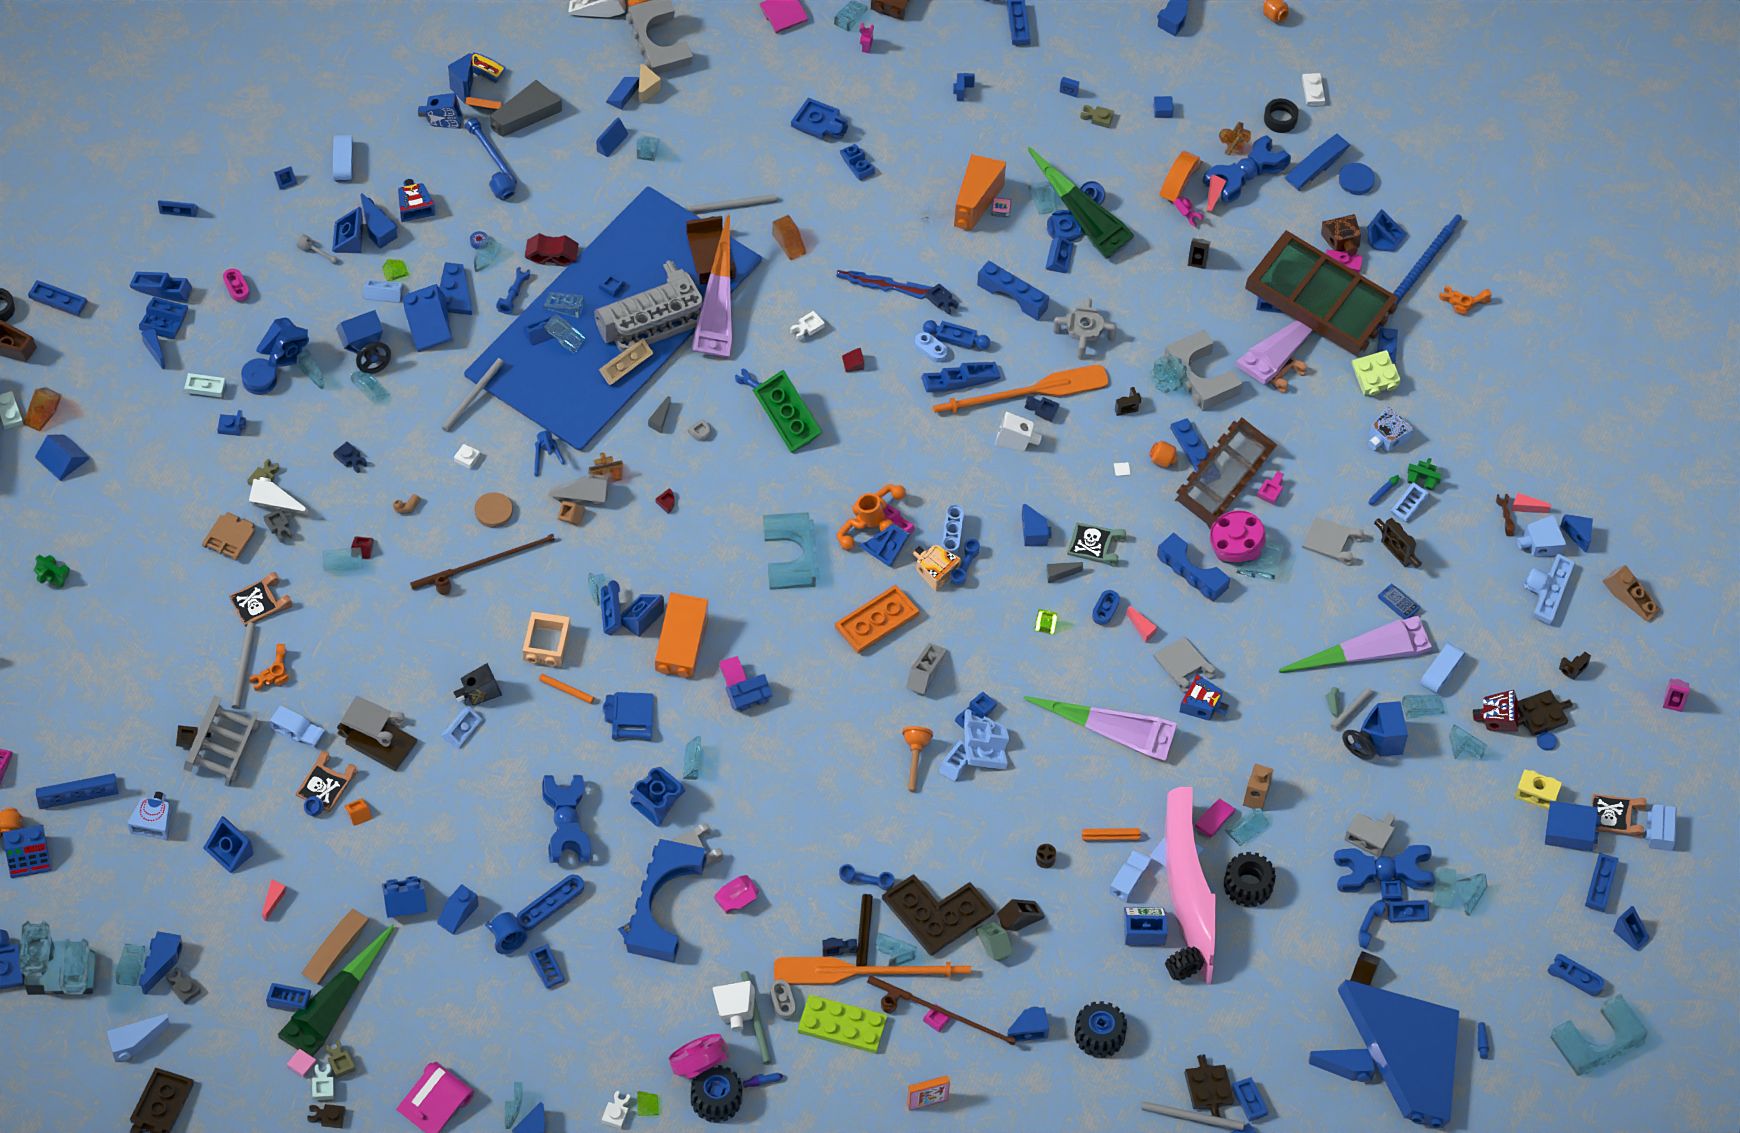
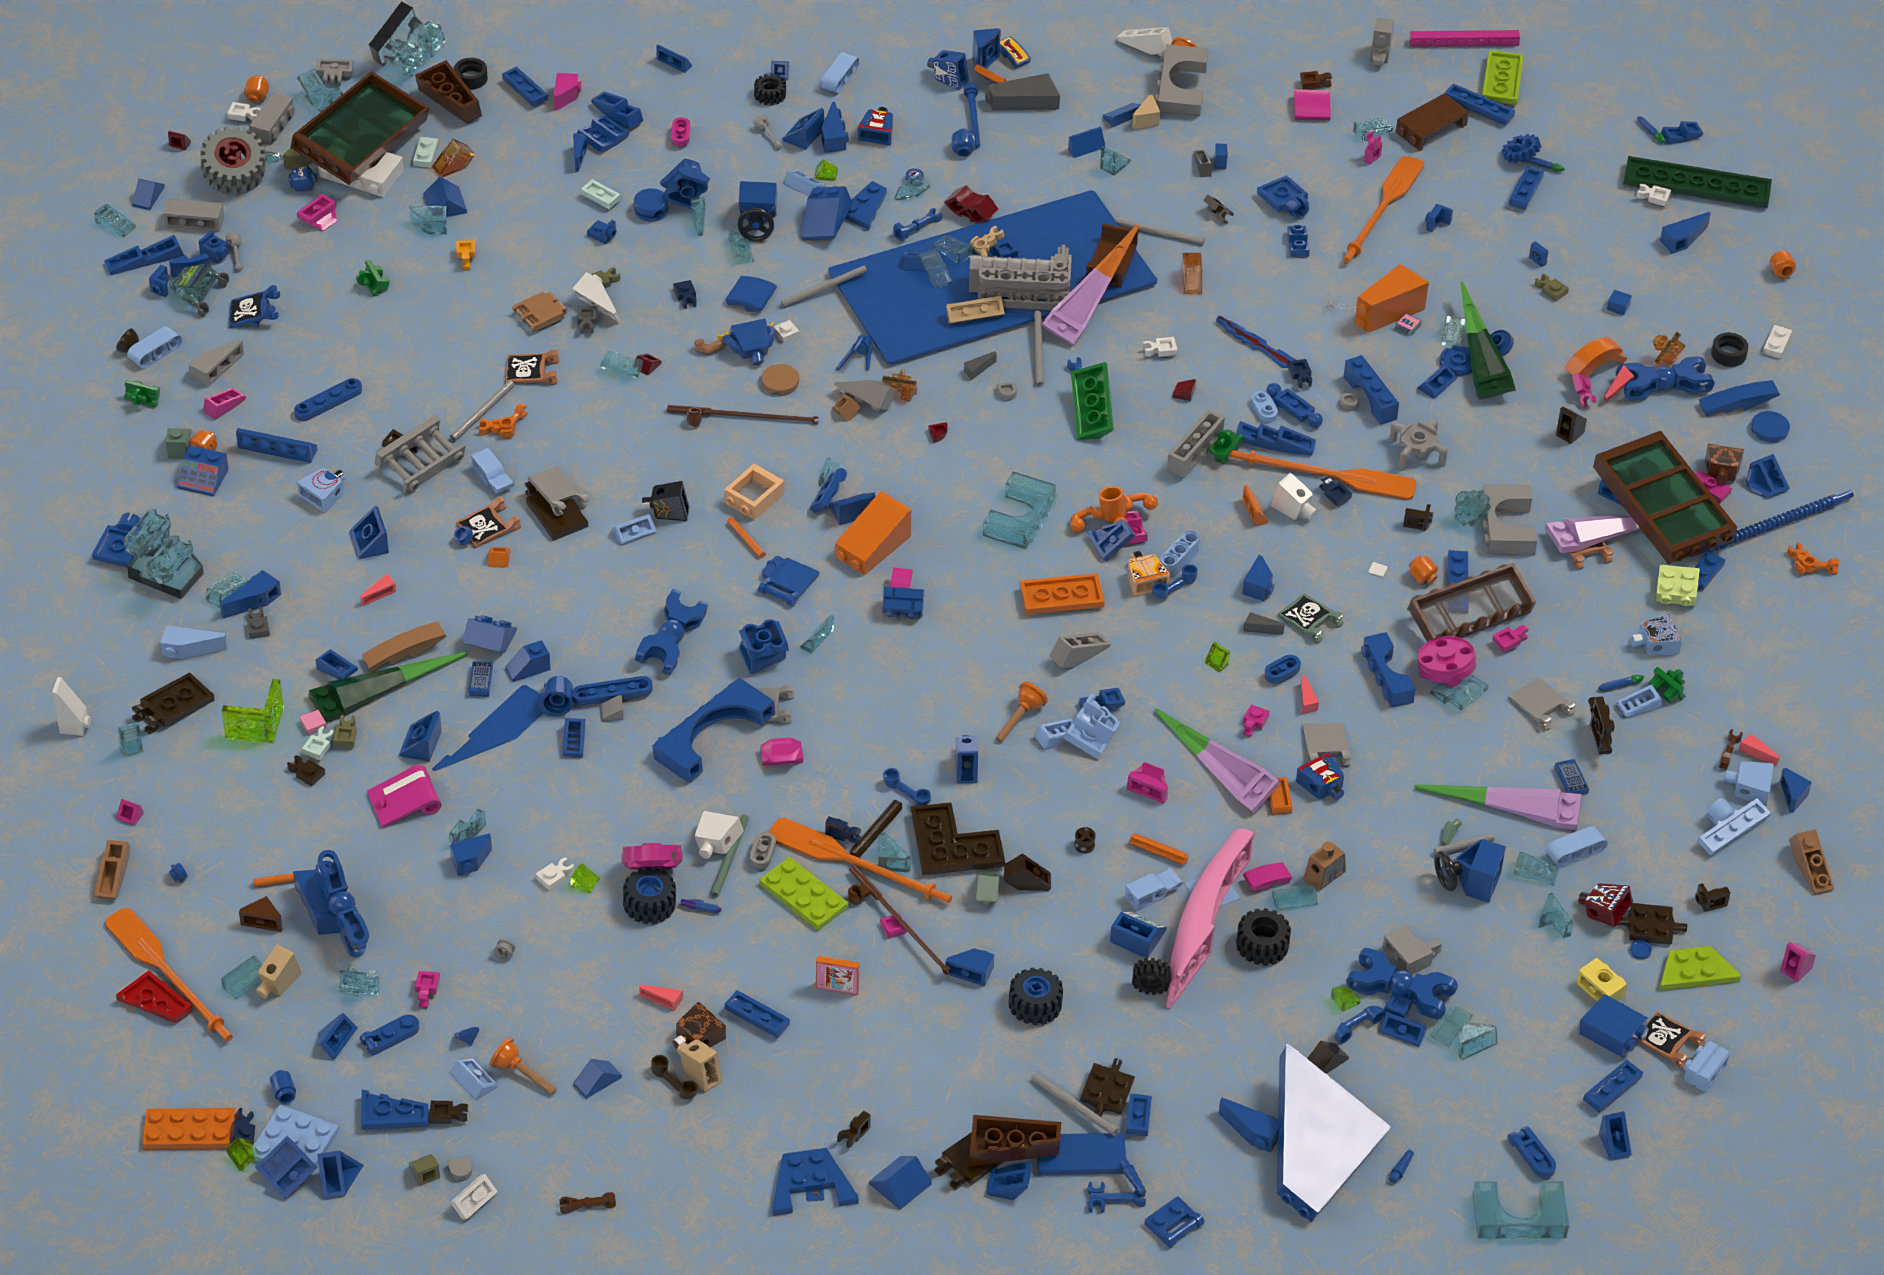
camera: 30 degrees right, 10 degrees down
none -> clear neon green bracket [222,679,284,743]
none -> blue plate [294,378,362,421]
none -> blue slope [399,711,442,762]
none -> clear light blue slope [409,206,447,235]
none -> blue sticker [432,685,543,771]
none -> light orange plate [456,240,475,270]
none -> tile [469,661,493,697]
none -> dark pink slope [554,73,582,110]
none -> light grey slope [601,695,623,721]
none -> blue torso [717,318,776,365]
none -> blue slope [725,276,777,311]
none -> black tyre [754,74,786,105]
none -> blue torso [955,735,978,783]
none -> tan piece [969,226,1005,257]
none -> light grey piece [1034,311,1044,387]
none -> dark pink slope [1127,762,1168,804]
none -> light grey brick [1167,409,1225,478]
none -> dark grey piece [1194,150,1212,178]
none -> dark brown plate [1203,195,1234,224]
none -> green hips [1208,429,1244,464]
none -> blue piece [1214,143,1228,169]
none -> orange slope [1242,485,1268,526]
none -> dark pink plate [1243,704,1270,737]
none -> orange tile [1269,777,1293,814]
none -> clear neon green slope [1331,987,1361,1012]
none -> light grey tile [1340,393,1359,411]
none -> orange piece [1343,156,1424,263]
none -> lime wing [1660,946,1741,991]

